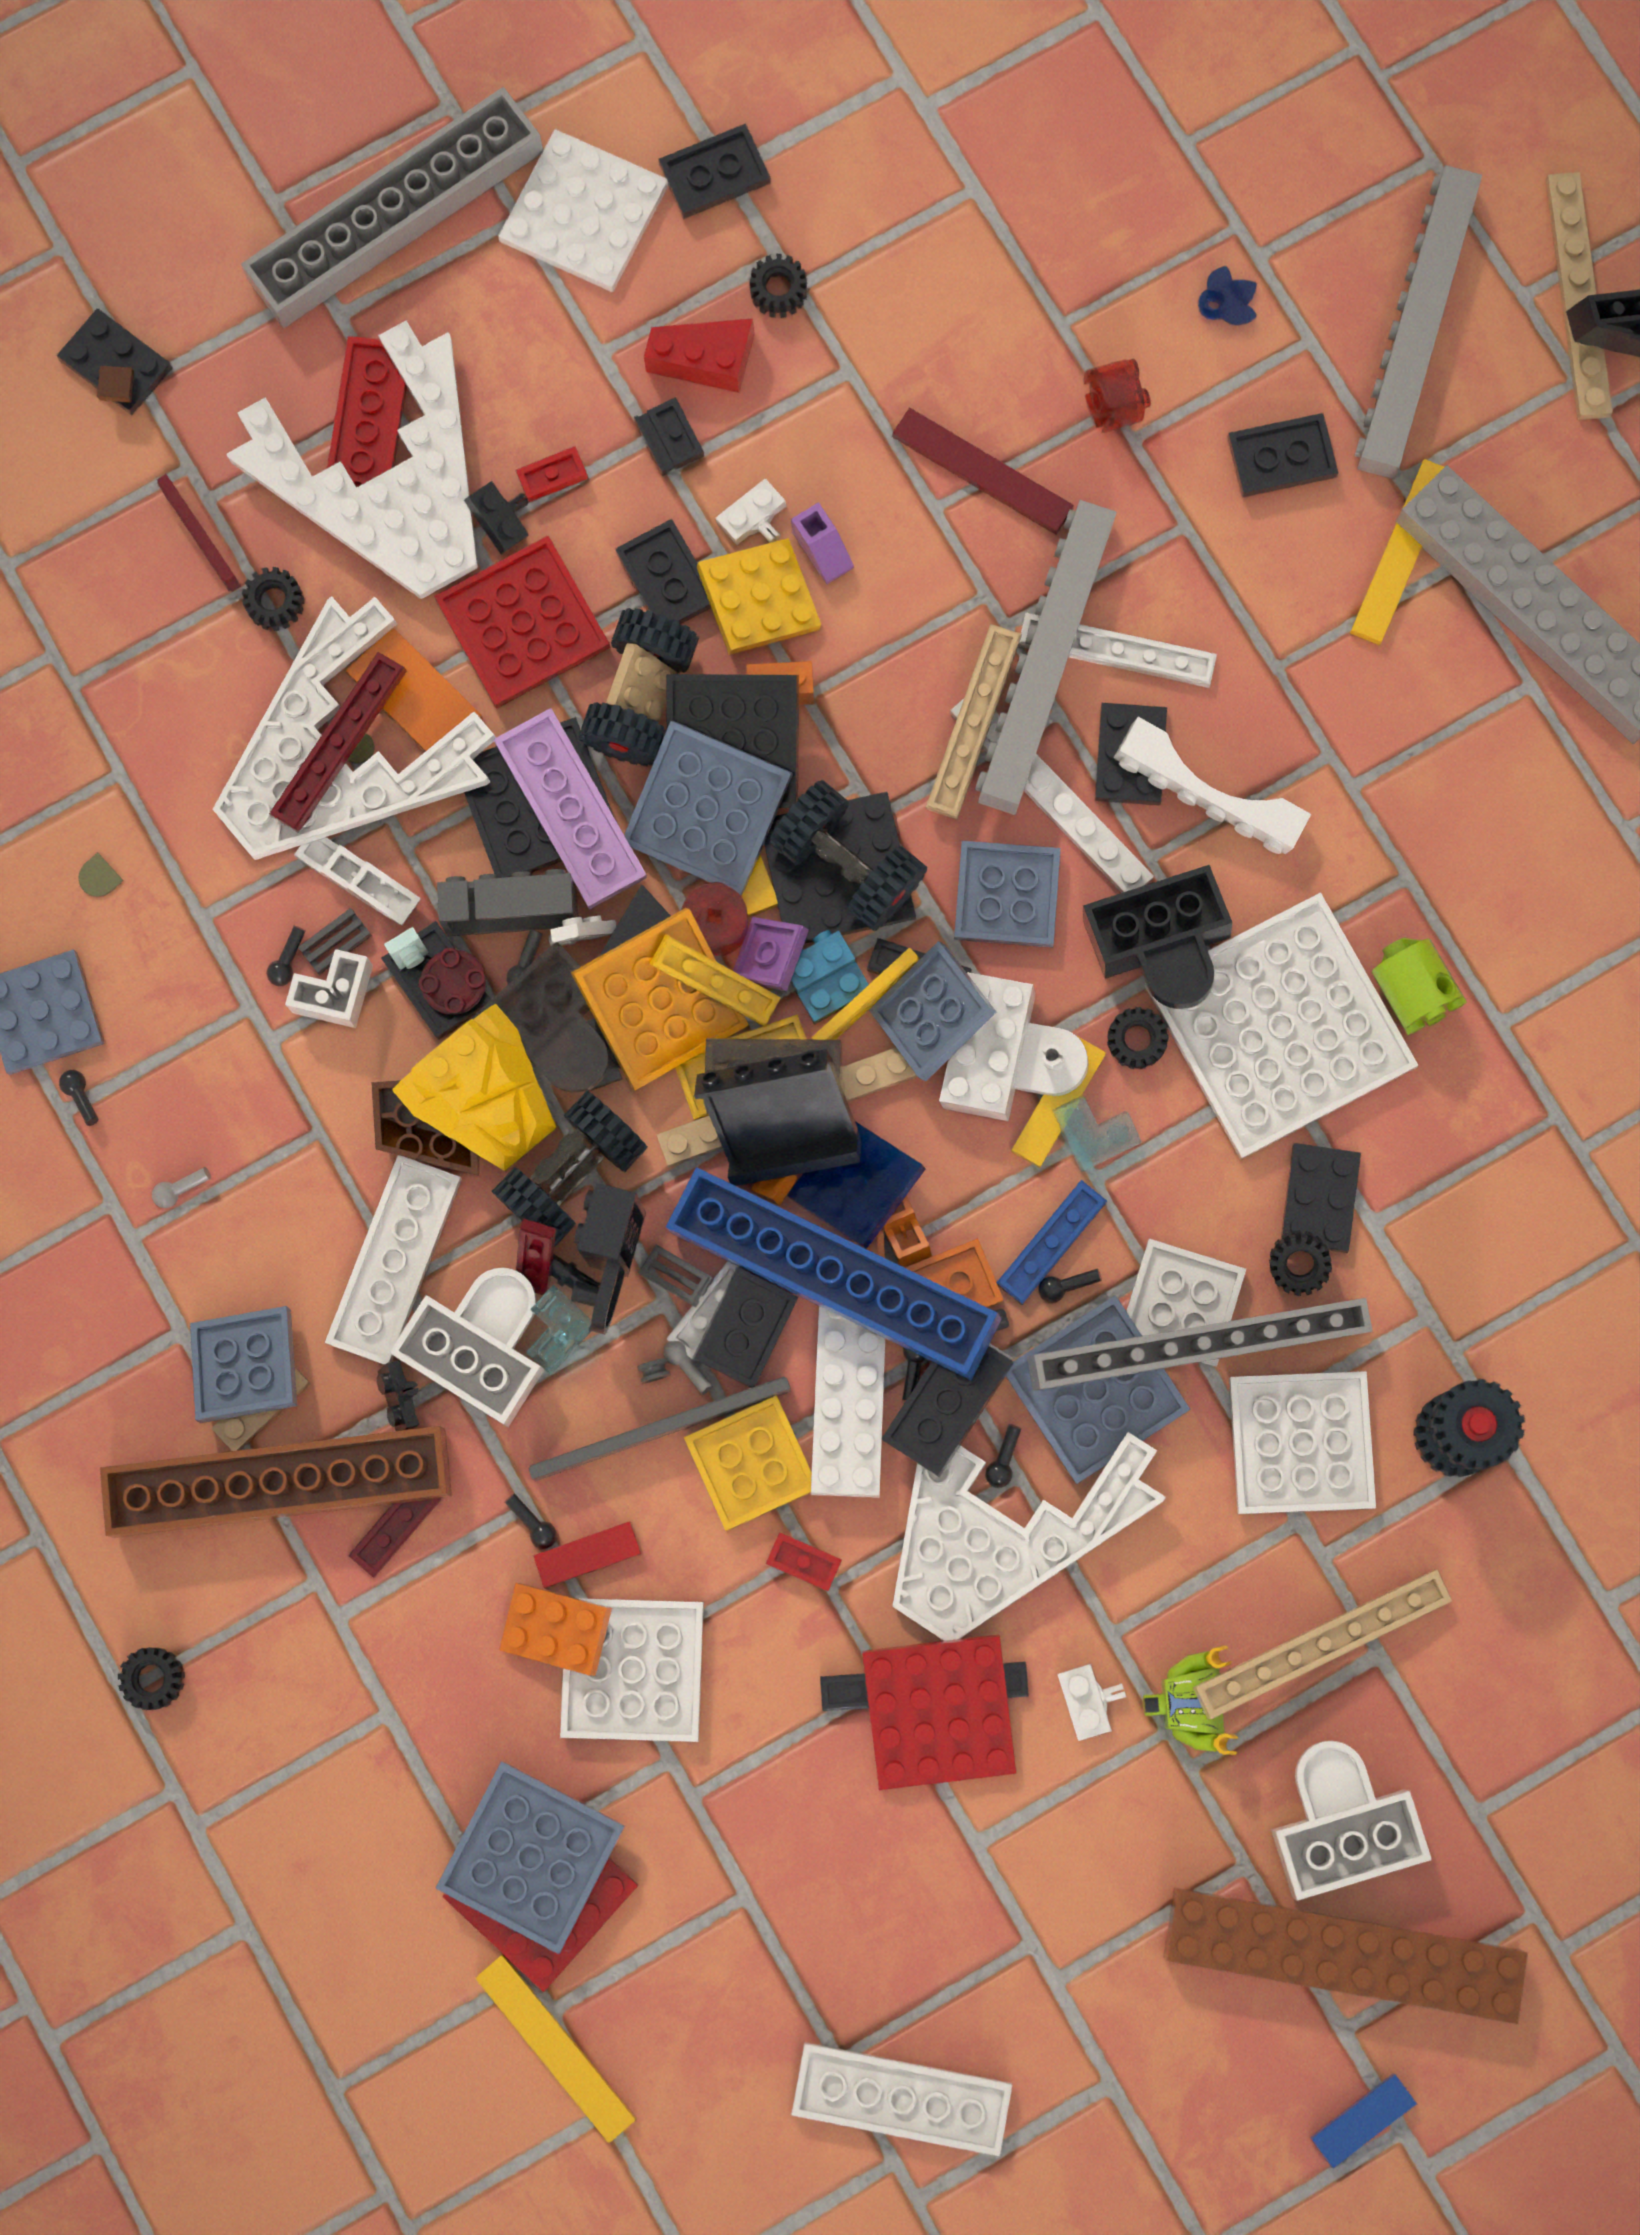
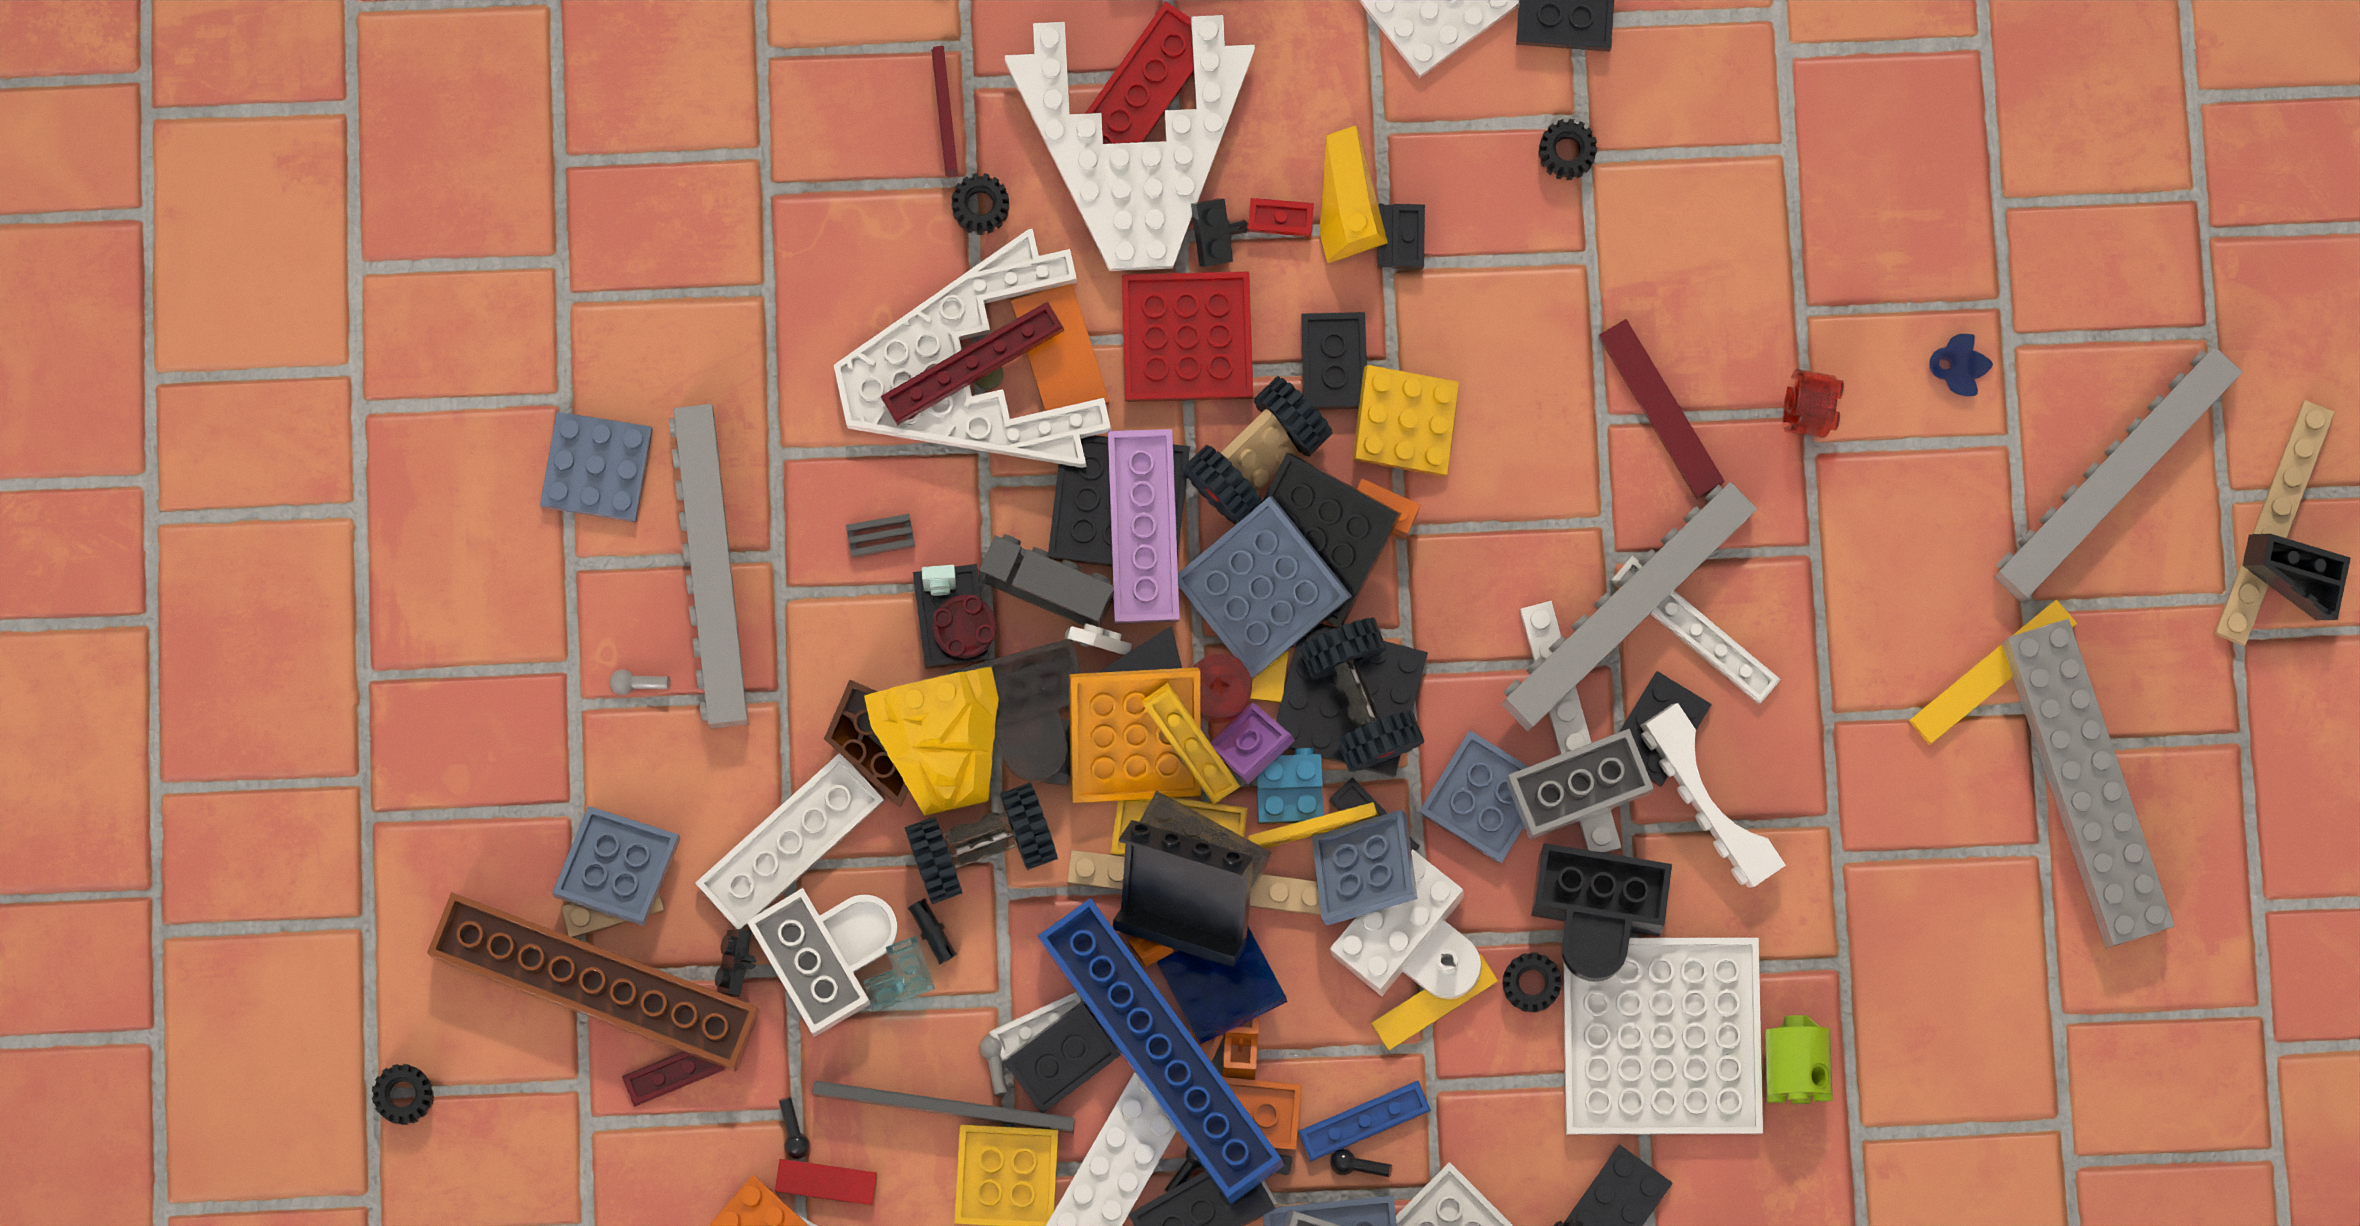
camera: 15 degrees right, 0 degrees up
black bar [59,1070,99,1126] -> none
olive piece [79,853,123,897] -> none
black bar [267,925,306,986] -> none
white brick [285,949,373,1028] -> none
white slope [294,837,421,926] -> none
dark grey bar [506,929,543,991] -> none
dark red tile [516,1219,556,1296] -> none
black brick [571,1182,646,1335] -> none
dark grey bush [637,1358,671,1383] -> none
dark grey tile [638,1244,714,1308] -> none
red wedge [644,318,754,393] -> none
white plate [715,479,787,545] -> none
medium lavender slope [791,502,854,584] -> none
tan tile [926,624,1022,820] -> none
clear light blue plate [1052,1096,1142,1171] -> none
black plate [1227,413,1338,497] -> none
none -> light grey brick [669,404,749,729]
none -> yellow wedge [1319,125,1388,263]
none -> light grey brick [1505,729,1654,840]

